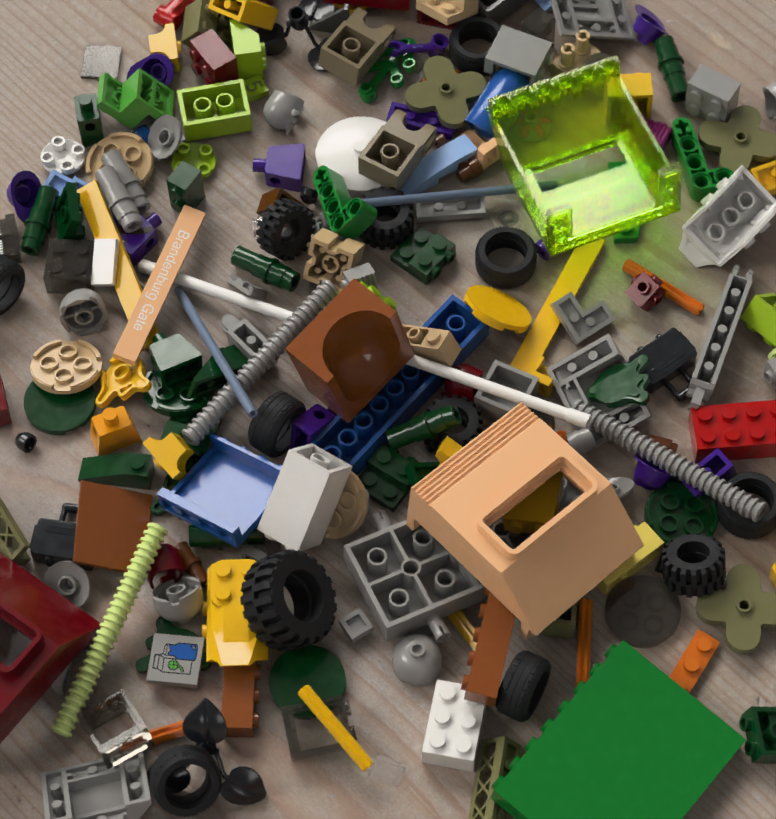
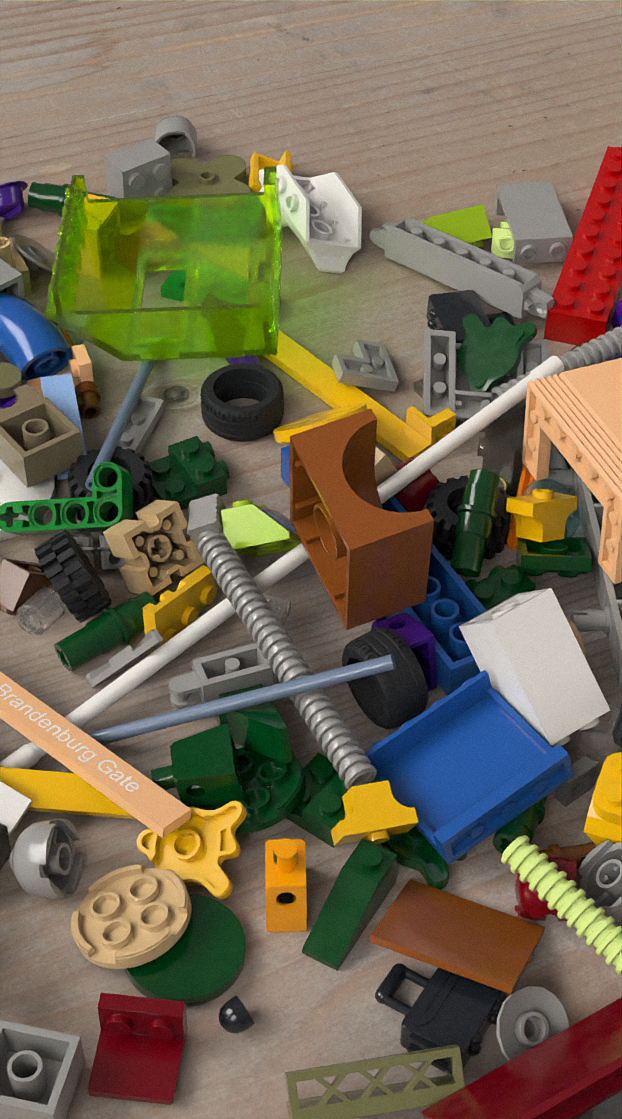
camera: 70 degrees left, 15 degrees down
black hinge [300,186,318,204] -> none
light grey piece [474,359,539,421] -> none
orange axle [622,259,704,316] -> none
dark red brick [624,271,666,312] -> none
none -> yellow wing [142,565,217,651]

